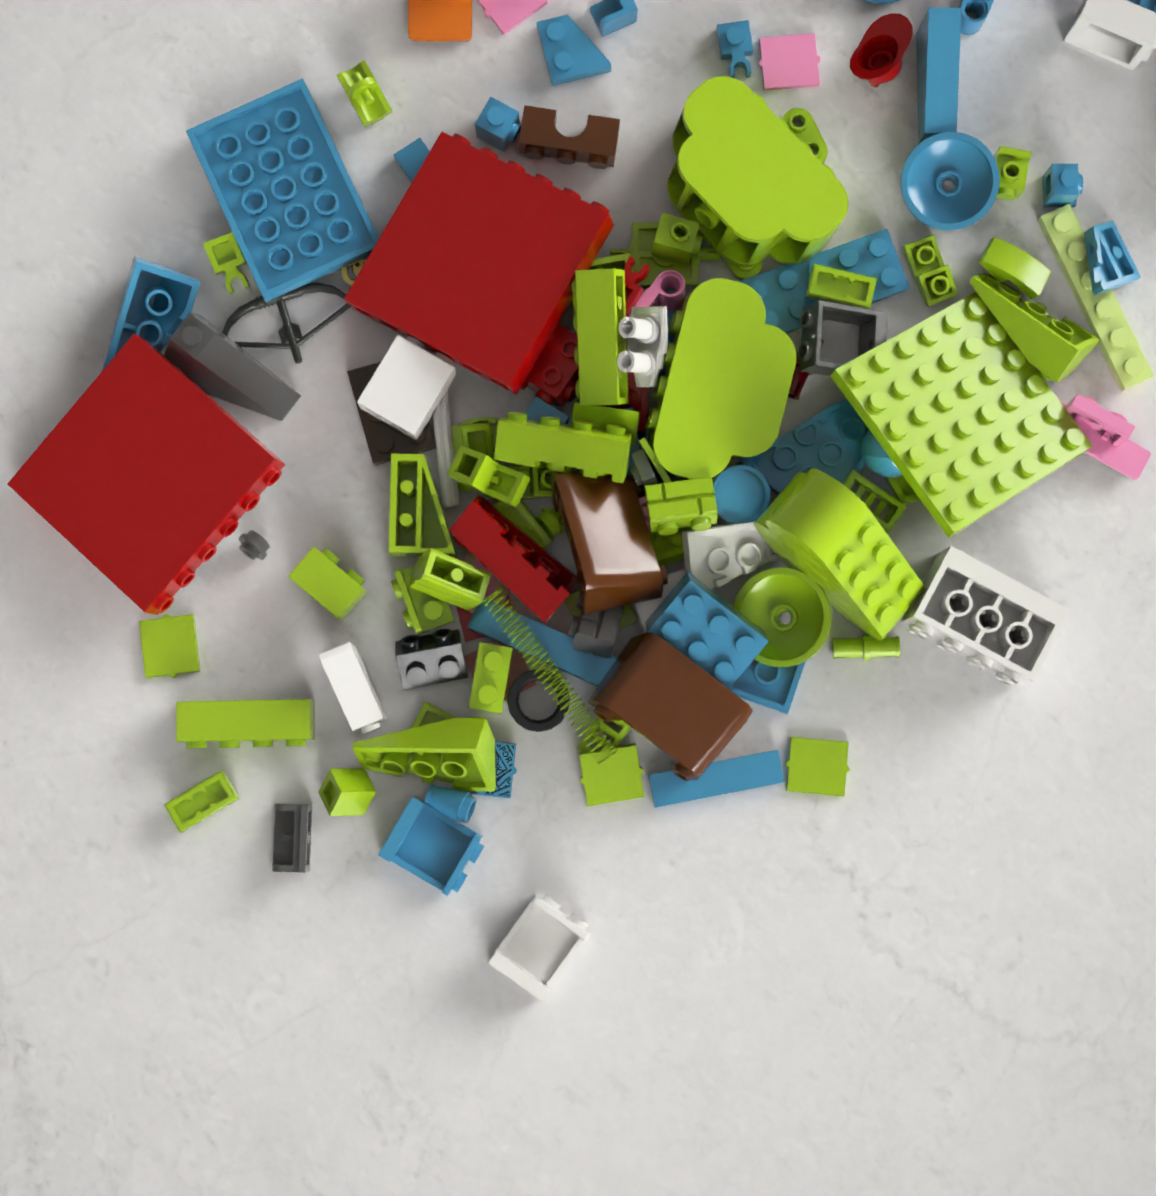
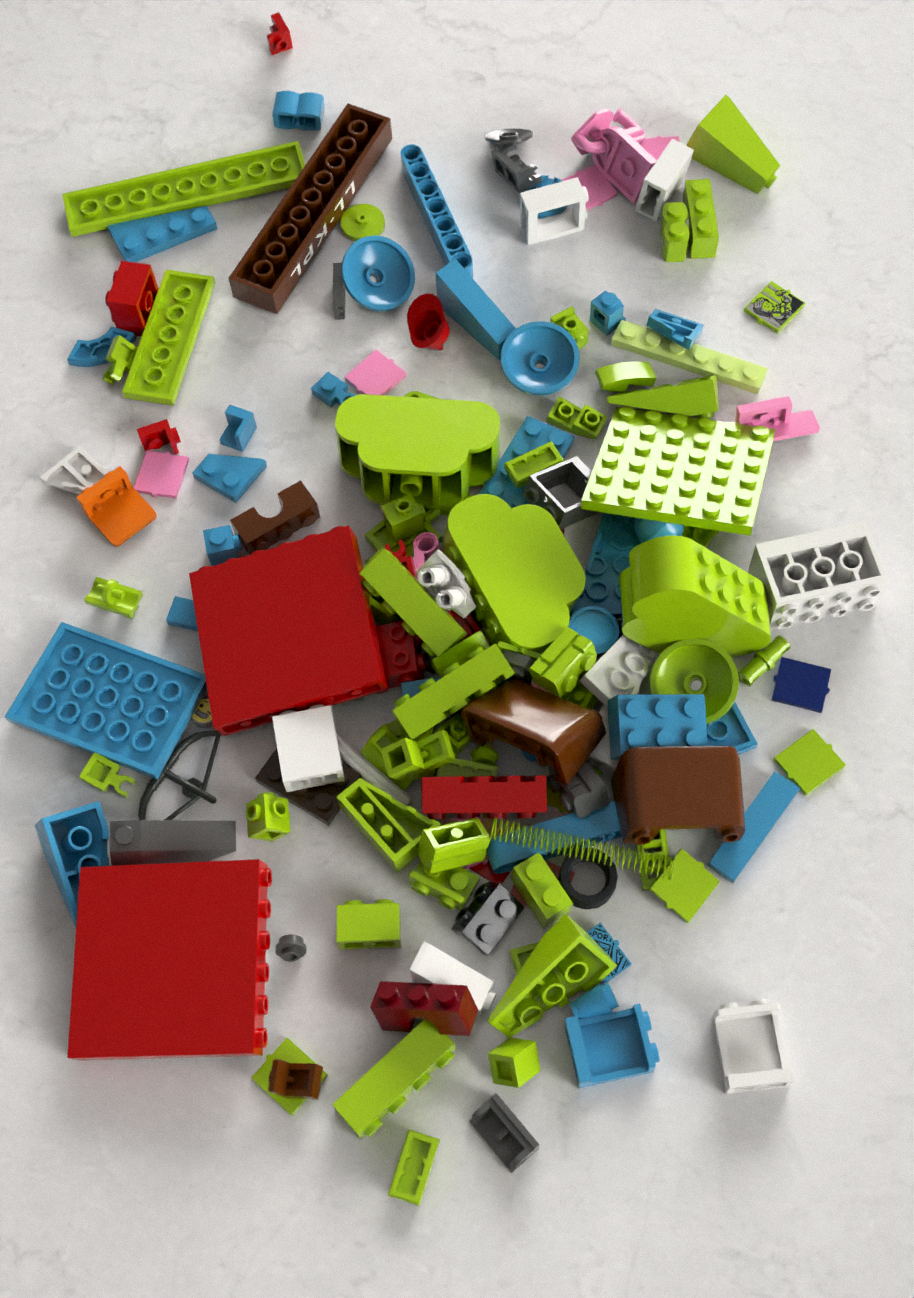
camera: 35 degrees left, 20 degrees down
none -> lime brick [245,792,290,842]
none -> reddish brown bracket [268,1059,323,1100]
none -> dark red arch [370,981,478,1036]
none -> clear blue piece [771,657,831,713]

